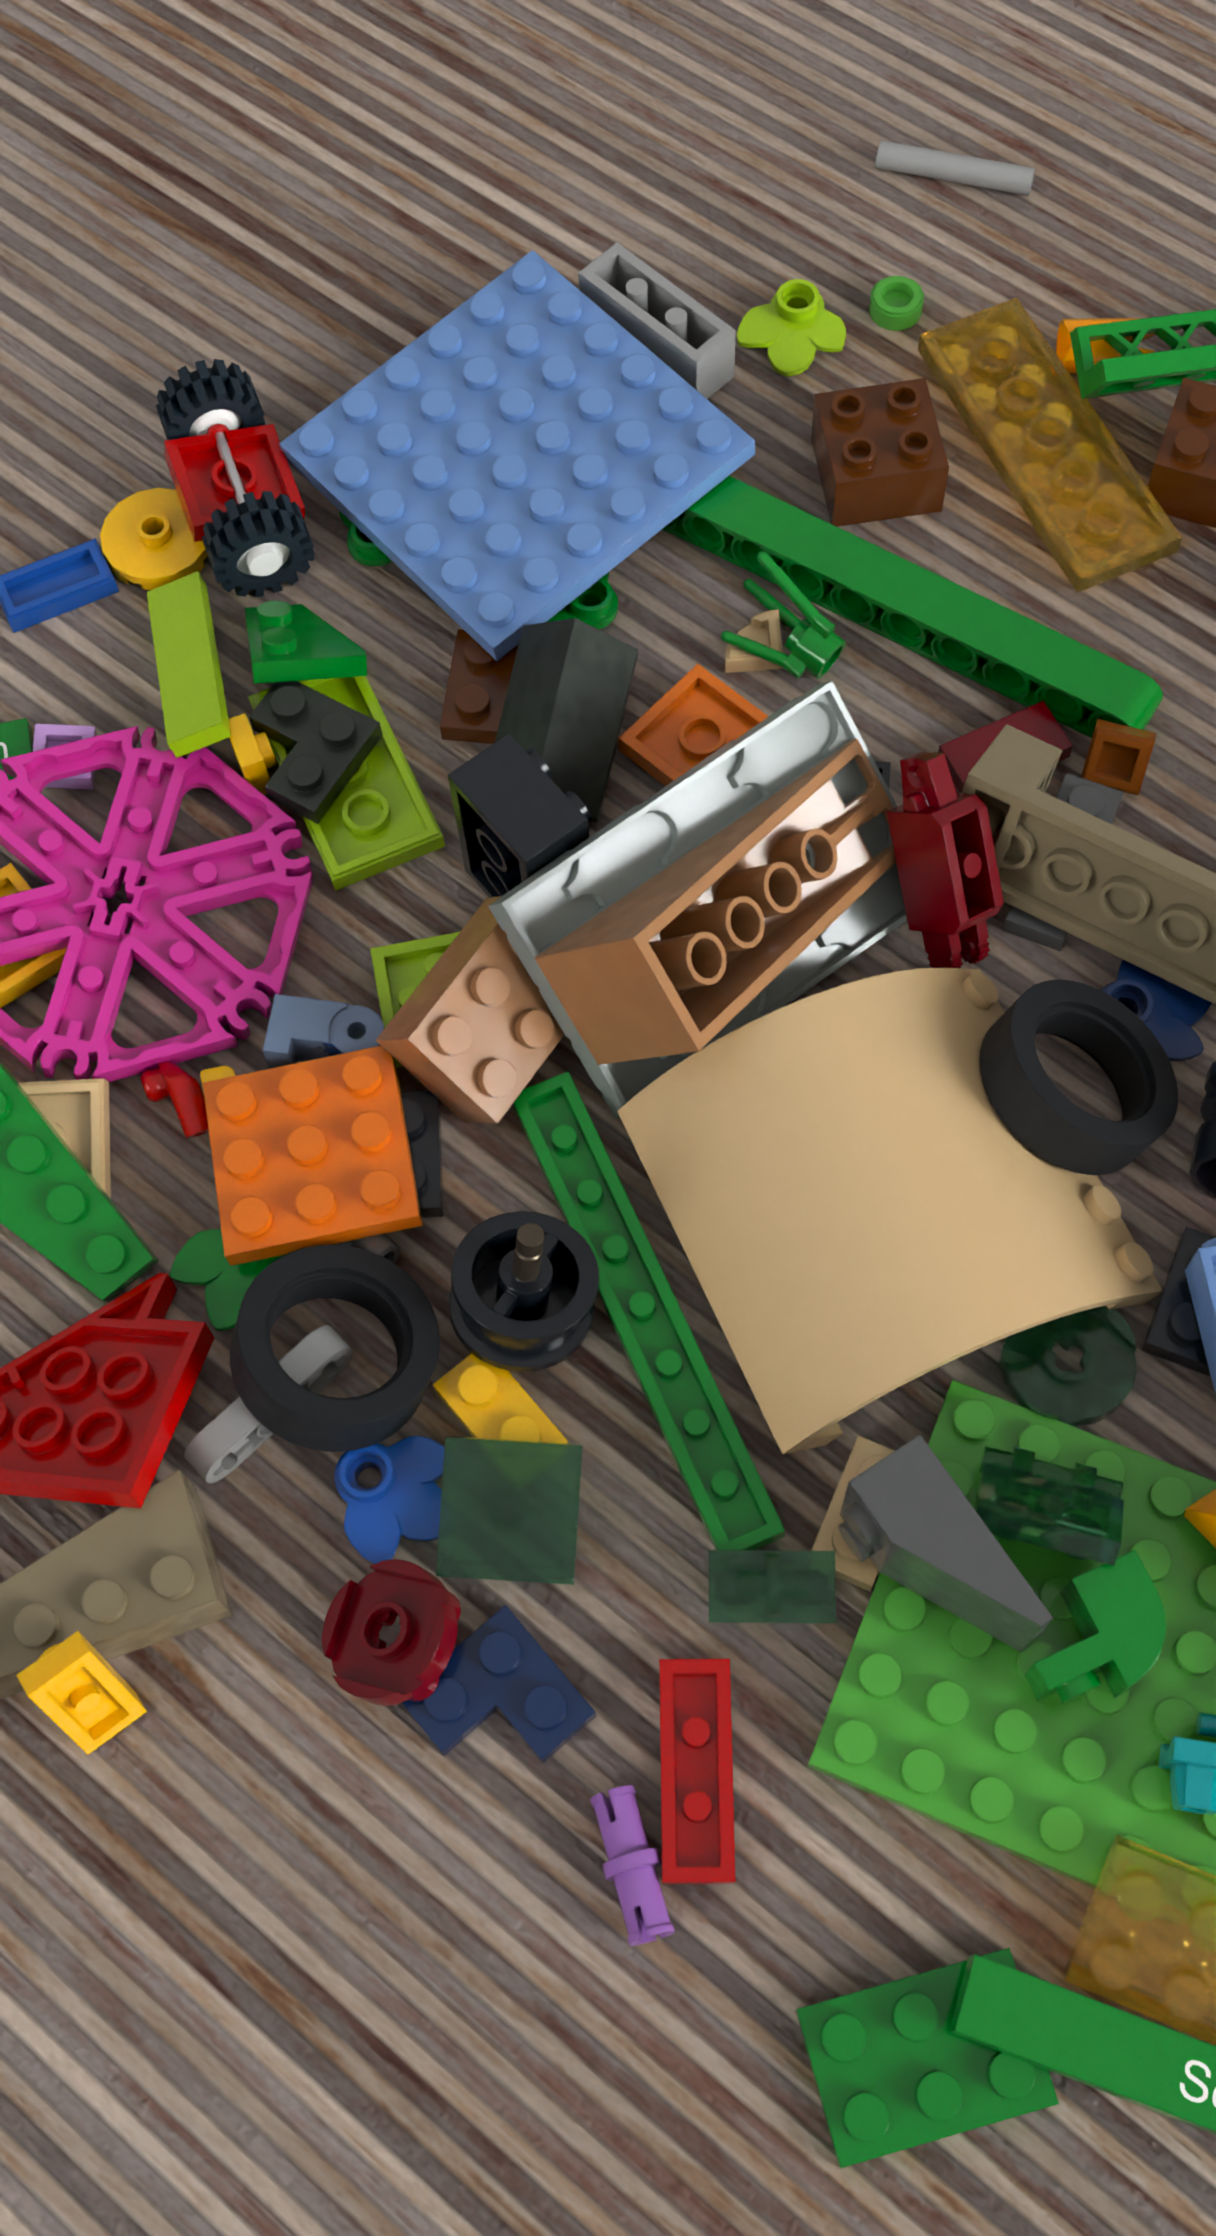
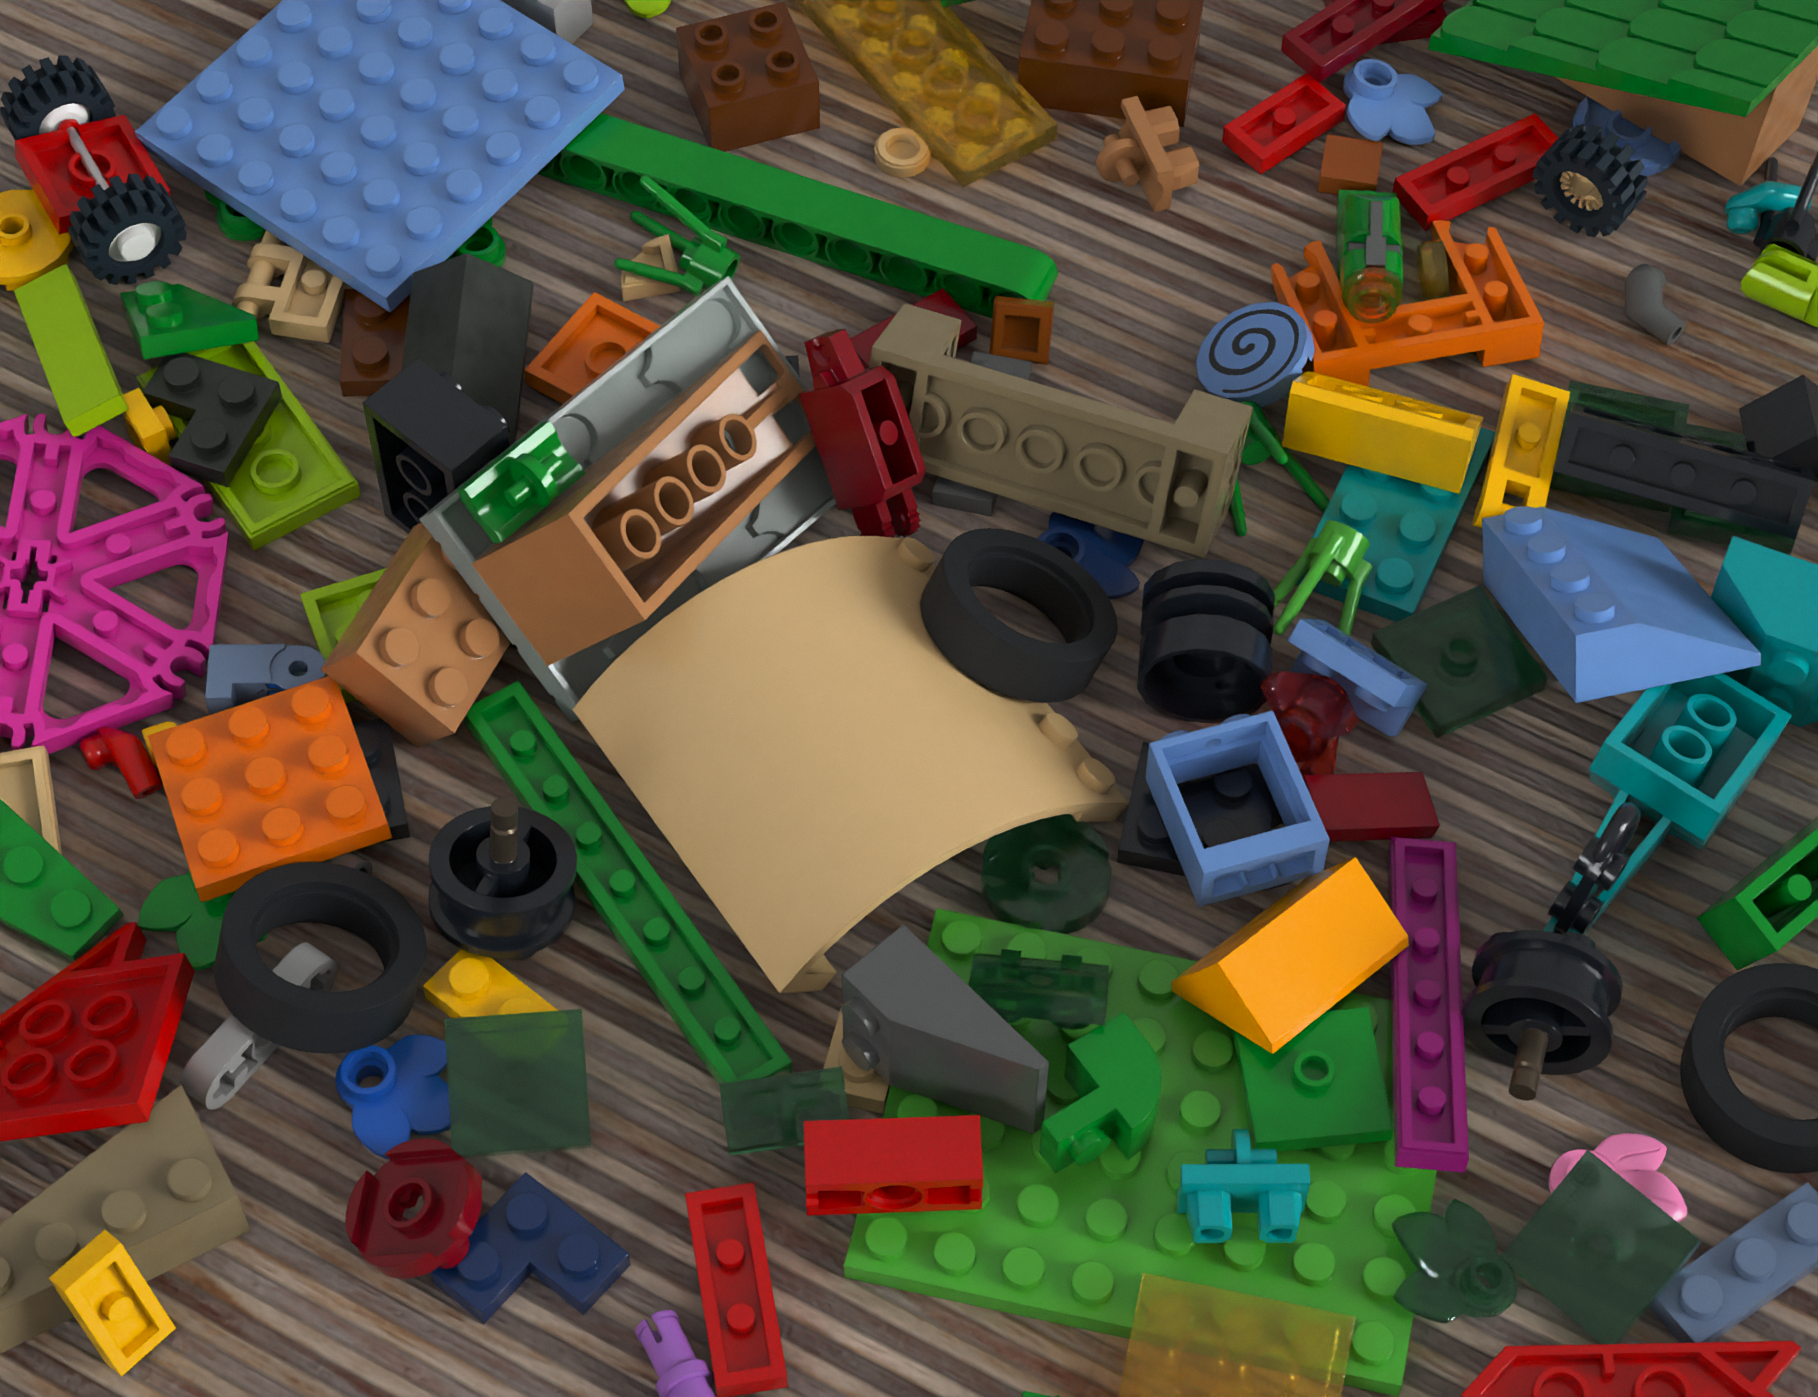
camera: 15 degrees left, 10 degrees down
none -> tan plate [232,230,349,343]
none -> green hips [457,421,586,543]
none -> red piece [804,1115,983,1216]
none -> tan tile [874,127,931,178]

